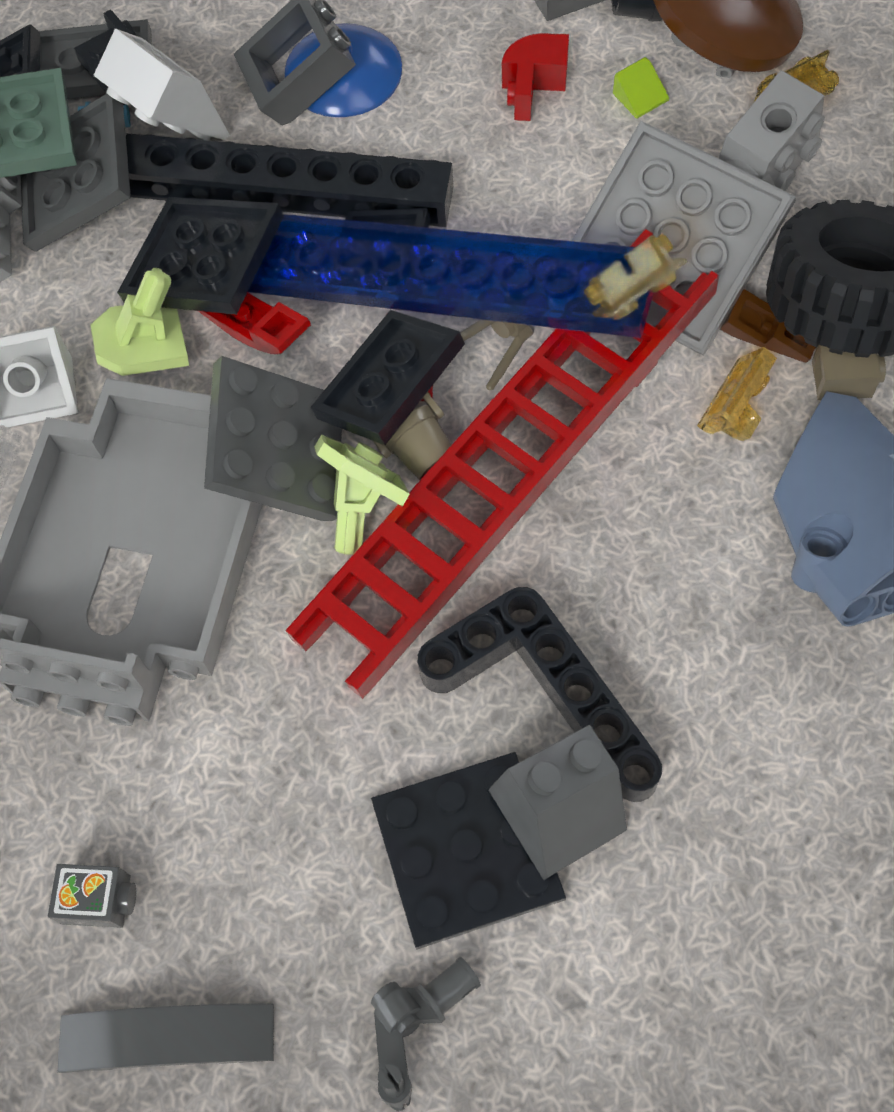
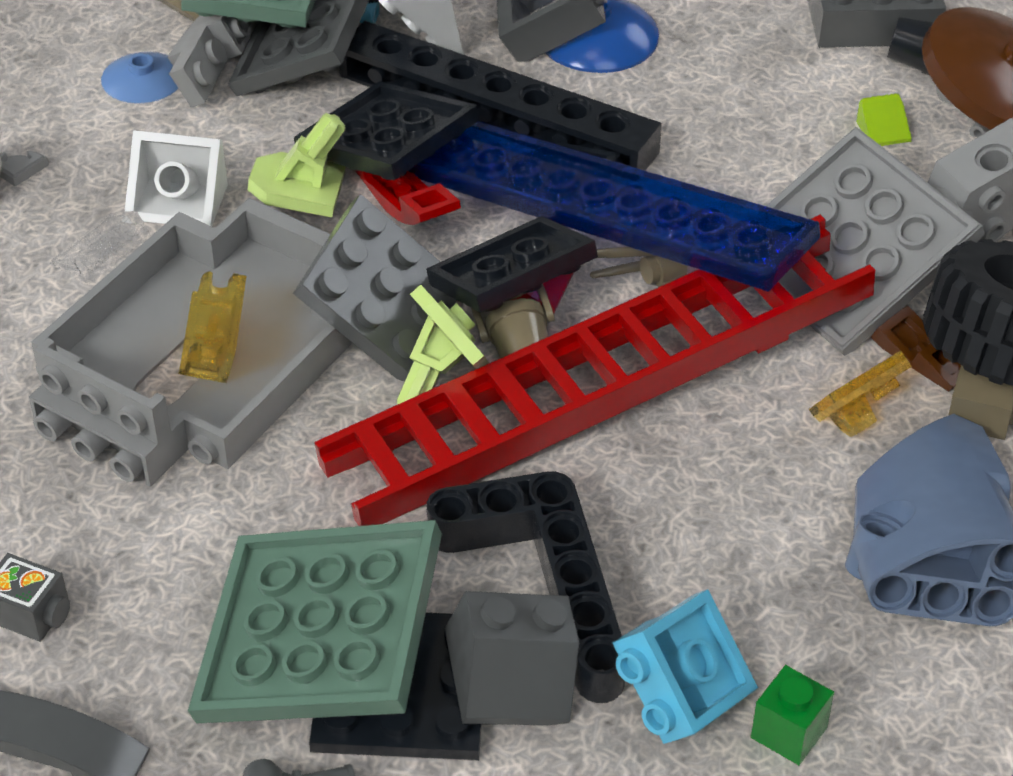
camera: 15 degrees right, 20 degrees down
red brick [502,33,569,121] -> none
clear yellow hinge [584,234,688,320] -> none
none -> clear yellow hinge [178,271,247,383]
none -> sand green plate [188,520,442,724]
none -> medium azure plate [612,589,758,744]
none -> green brick [751,664,834,766]

